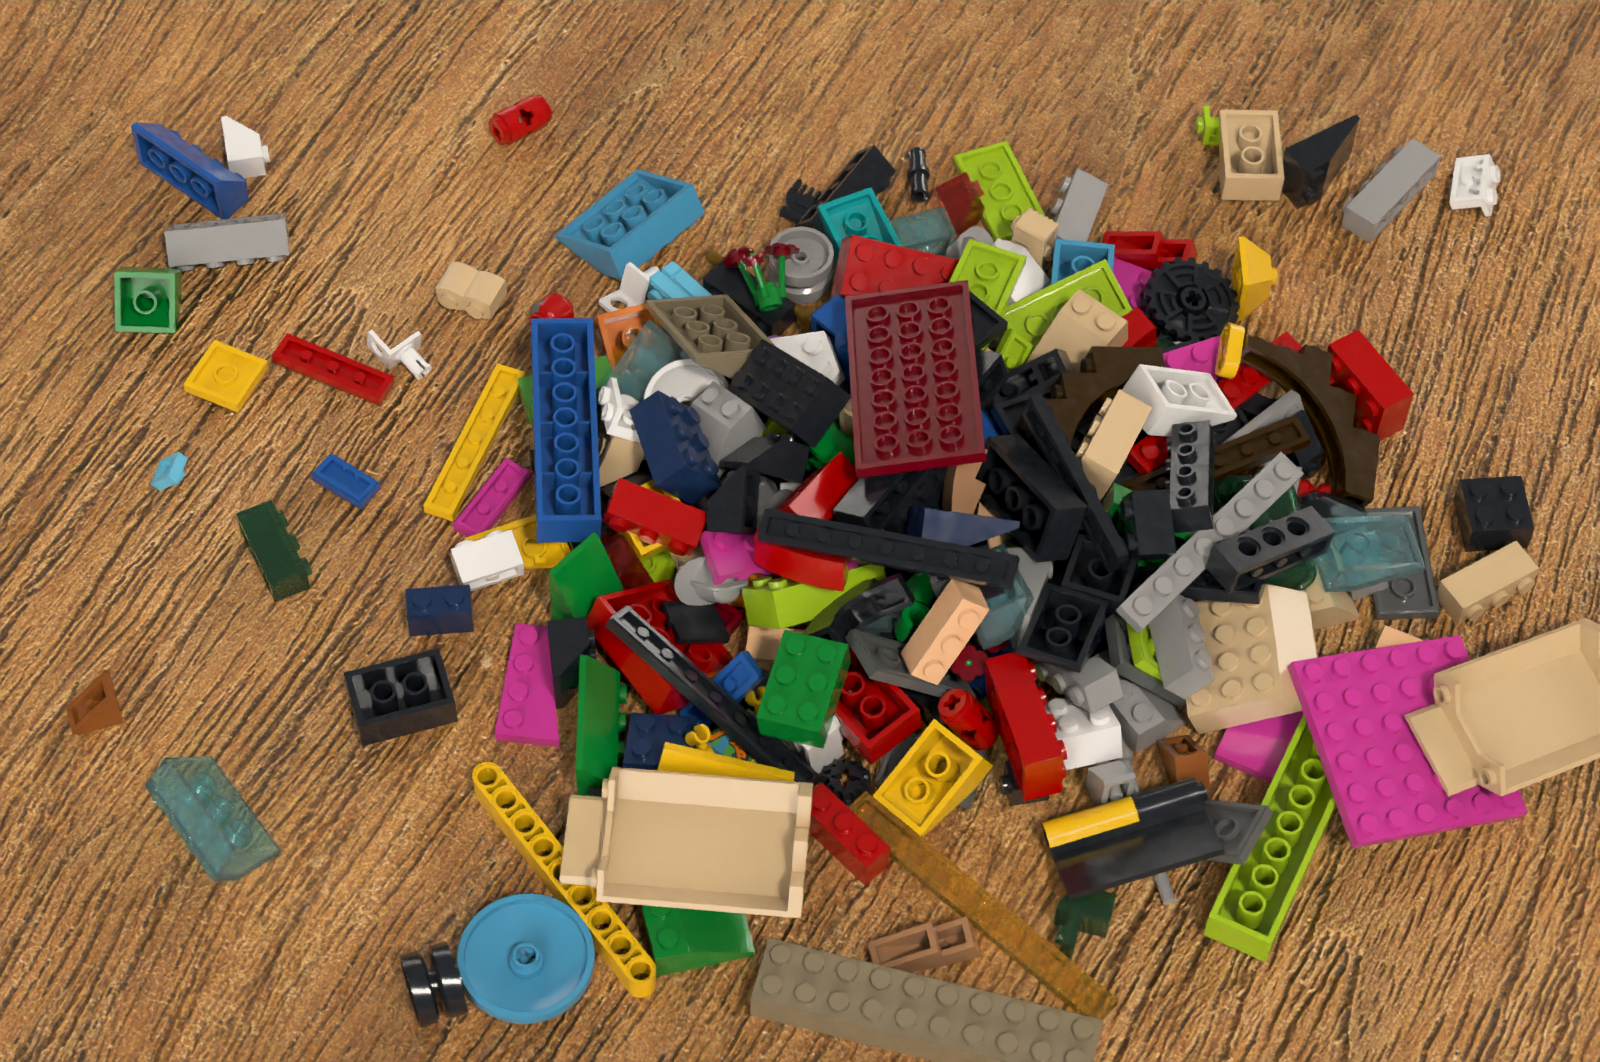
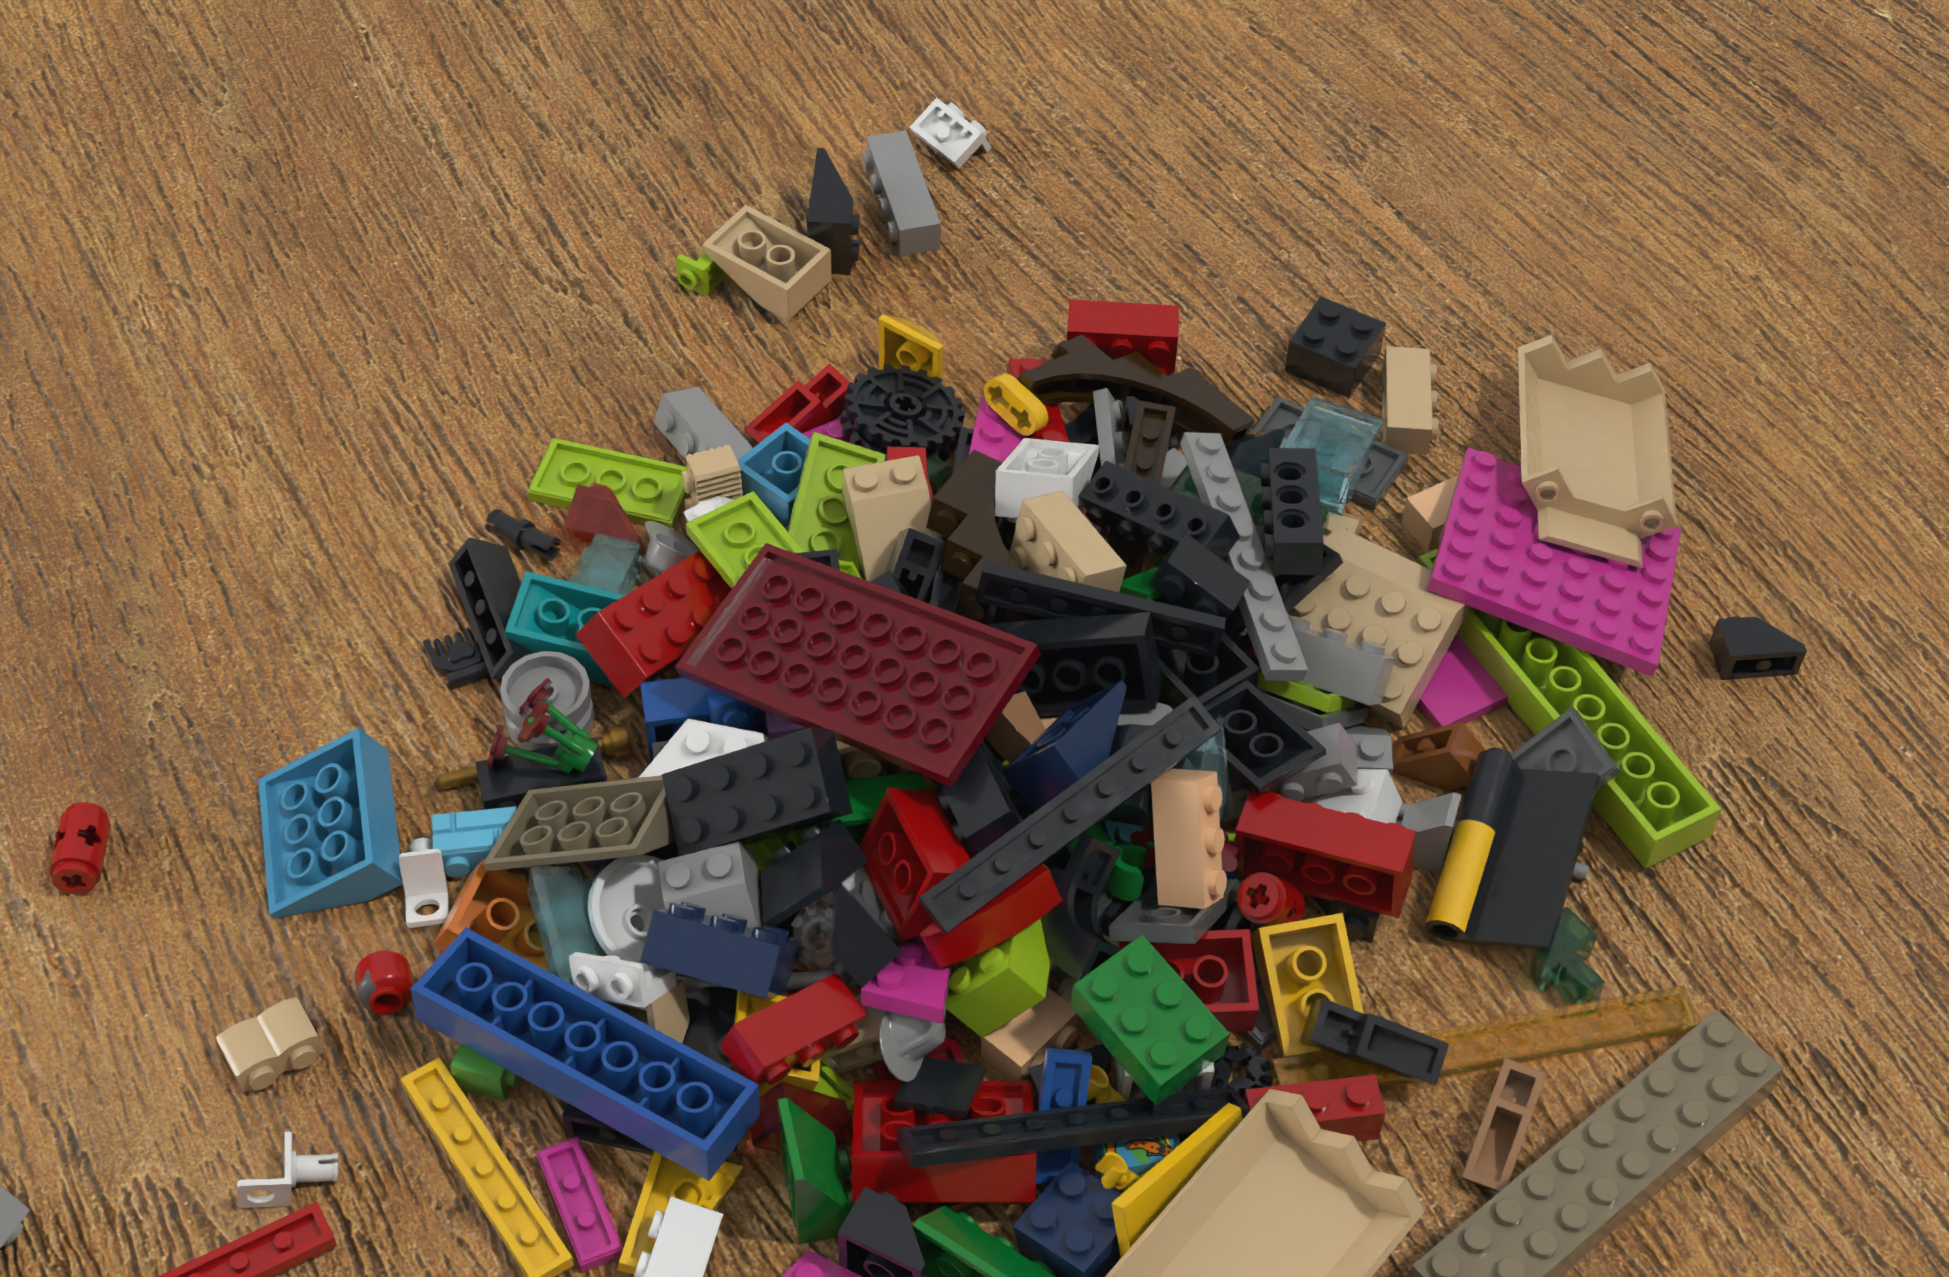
camera: 55 degrees left, 5 degrees down
none -> black slope [1299,998,1449,1086]
none -> black slope [1709,617,1807,680]

